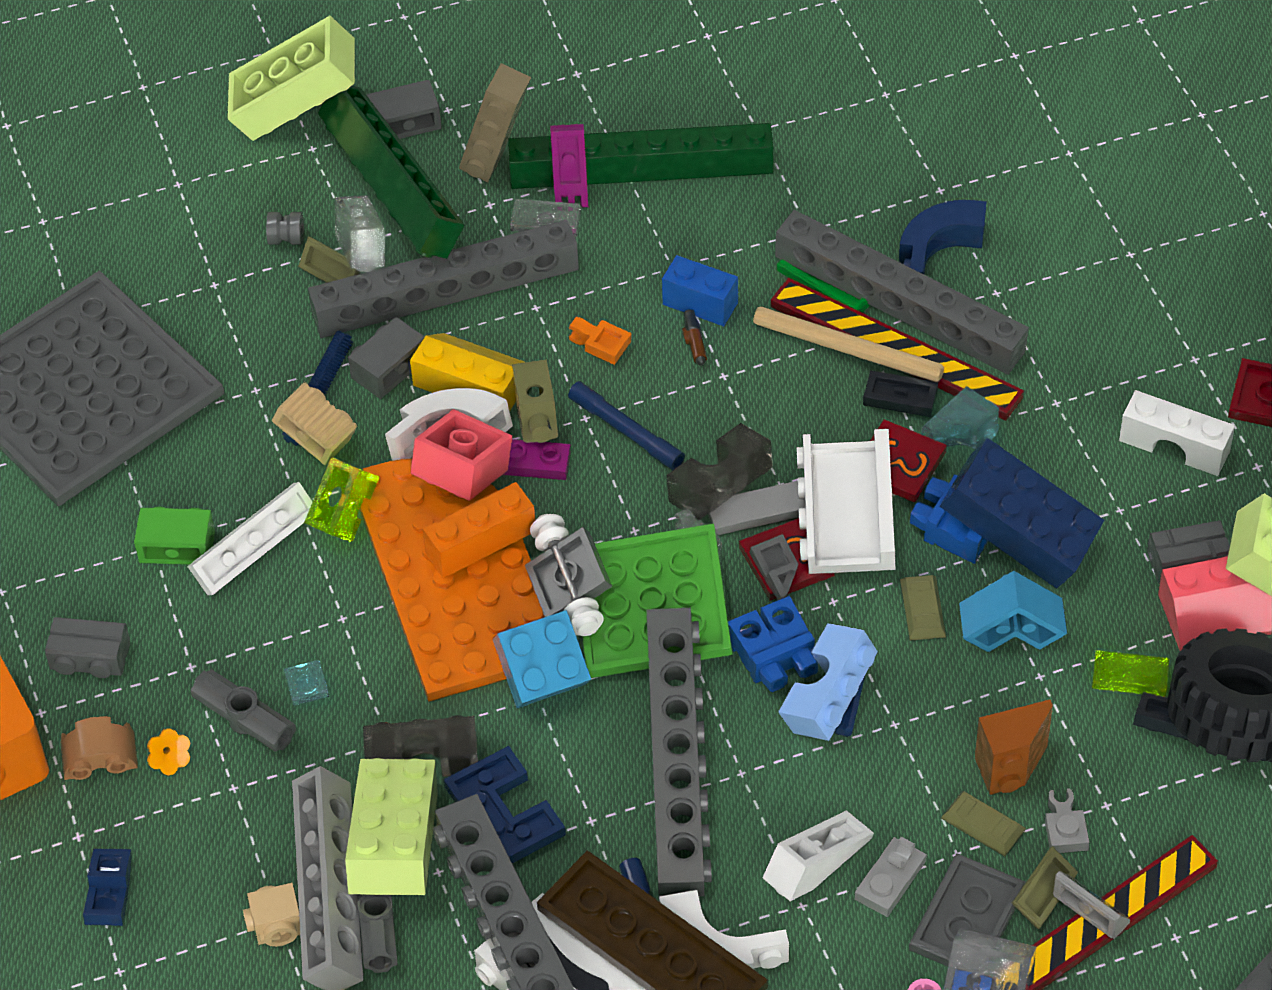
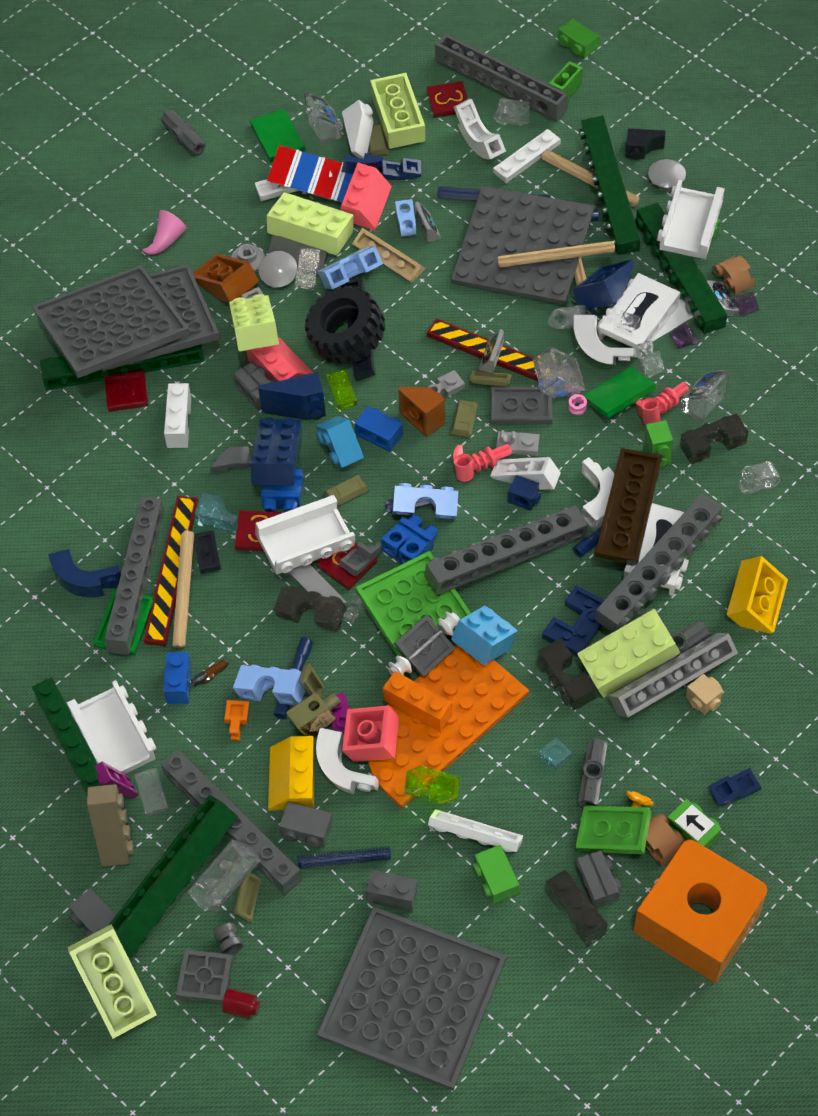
camera: 115 degrees left, 5 degrees up
tan brick [272,383,357,465] -> none
none -> white panel [67,680,156,774]
none -> dark grey piece [176,949,233,1004]
none -> dark grey slope [210,447,251,472]
none -> dark red brick [222,988,260,1019]
none -> light blue arch [233,665,305,705]
none -> dark blue slope [258,373,326,420]
none -> olive tile [298,663,325,698]
none -> blue brick [354,406,403,452]
none -> dark grey brick [366,870,418,912]
none -> coral piece [453,444,512,482]
none -> dark blue brick [508,475,541,511]
none -> clear smoke arch [545,869,608,947]
none -> bright green plate [575,806,652,854]
none -> brick [667,799,722,849]

